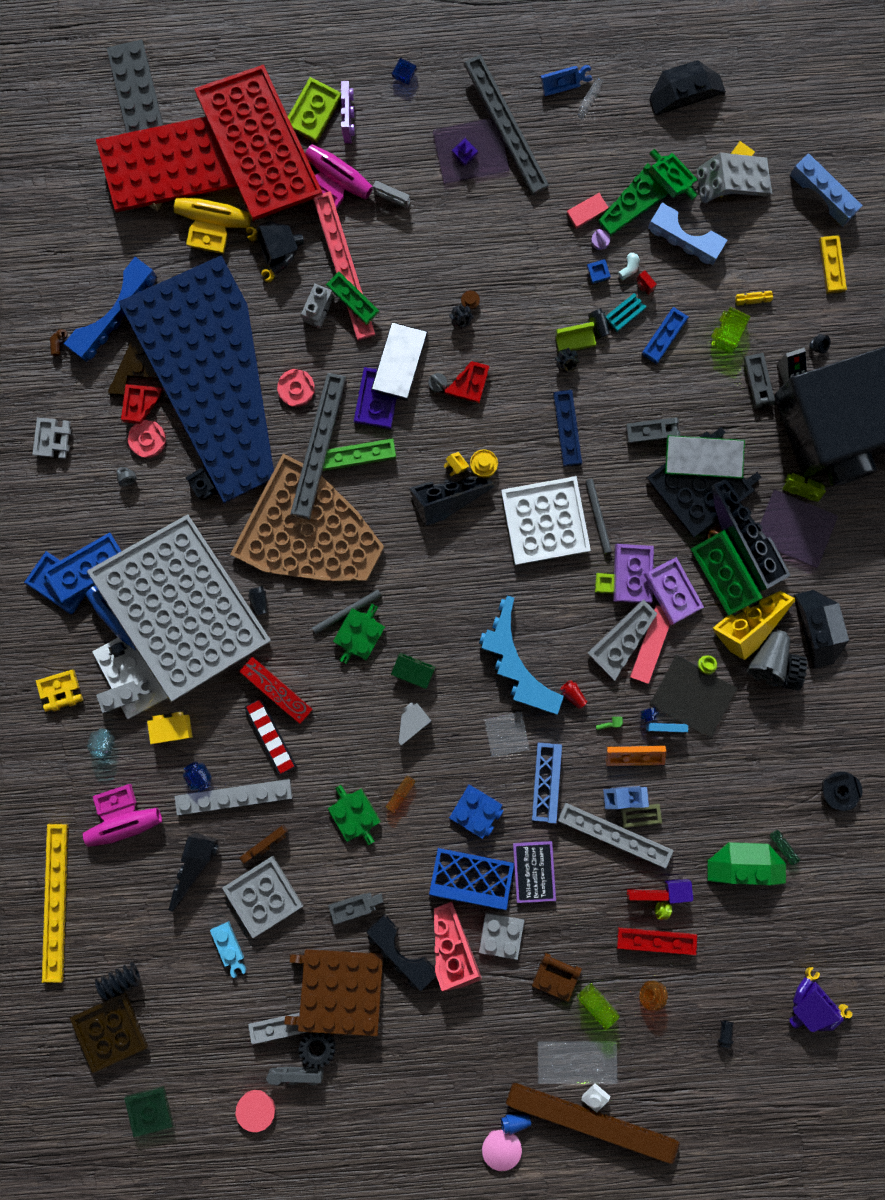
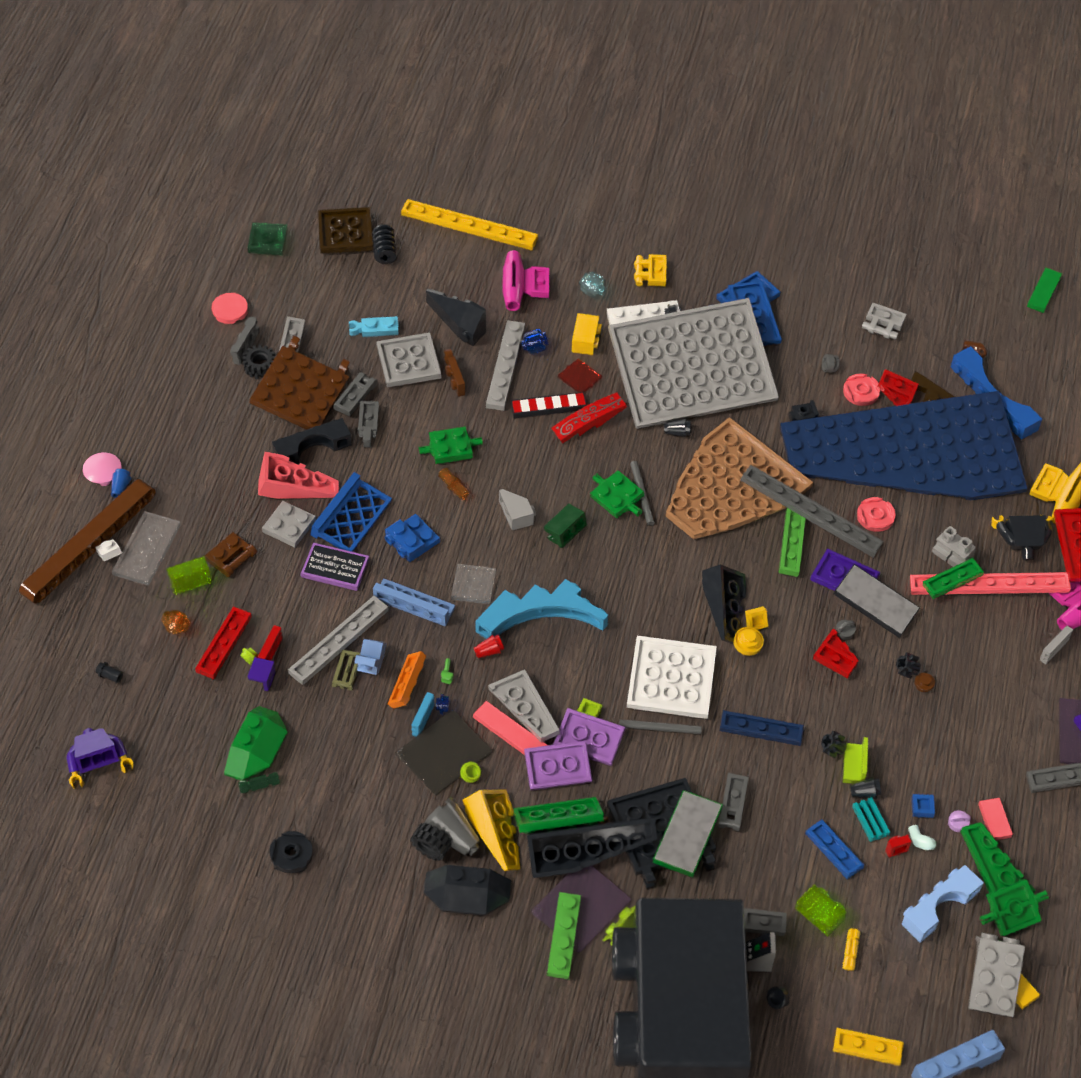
camera: 100 degrees right, 30 degrees down
light grey plate [96,680,152,713] -> none
none -> dark grey plate [334,372,378,417]
none -> bright green plate [547,892,581,979]
none -> clear red piece [558,358,602,392]

